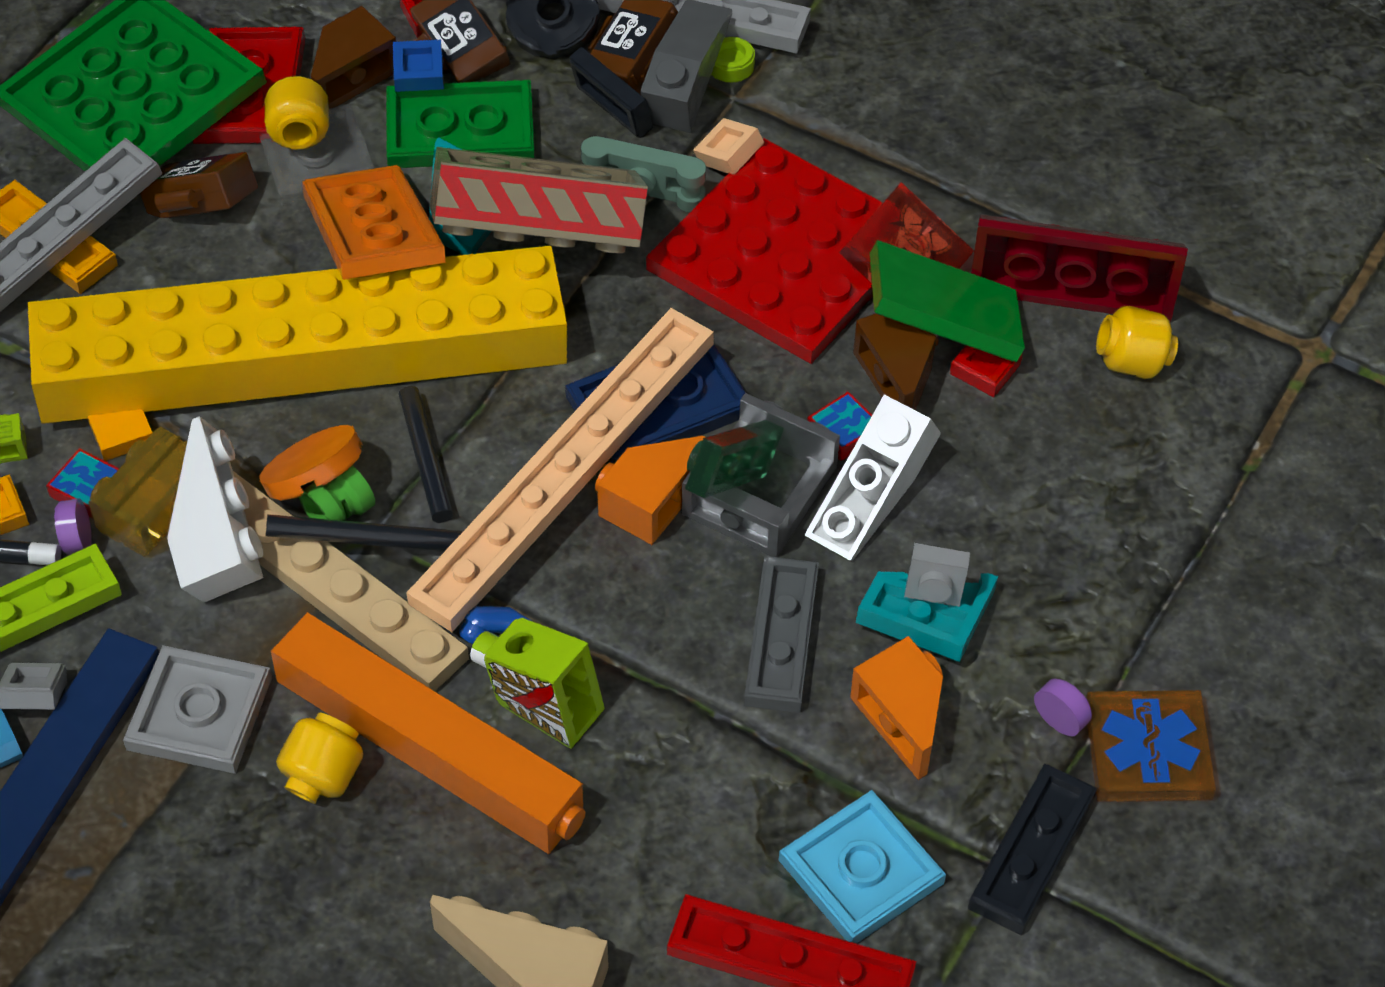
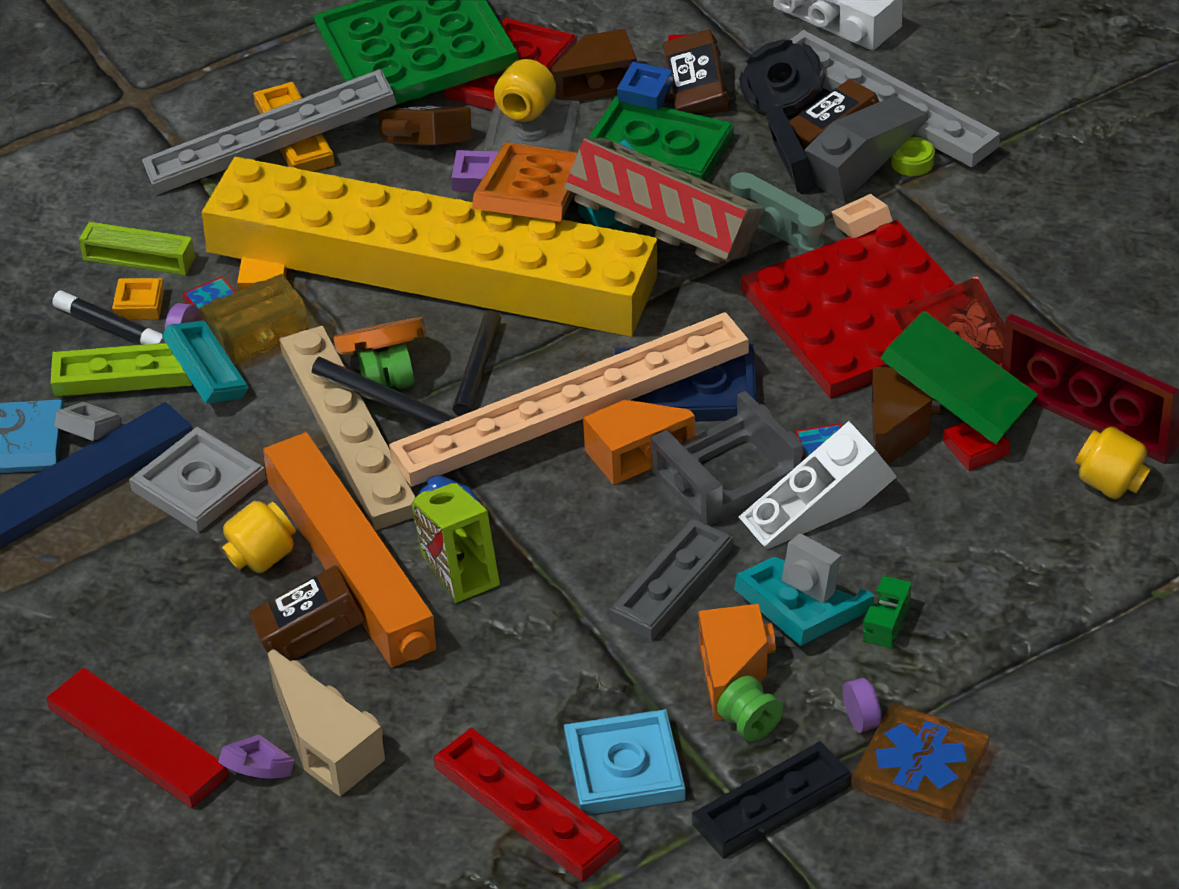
camera: 30 degrees right, 10 degrees down
white slope [167,416,263,603] -> none
clear green plate [685,420,784,498] -> none
none -> teal tile [162,320,249,404]
none -> reddish brown piece [249,565,365,661]
none -> medium lavender tile [451,150,499,192]
none -> bright green wheel [717,675,783,742]
none -> green piece [863,575,912,649]

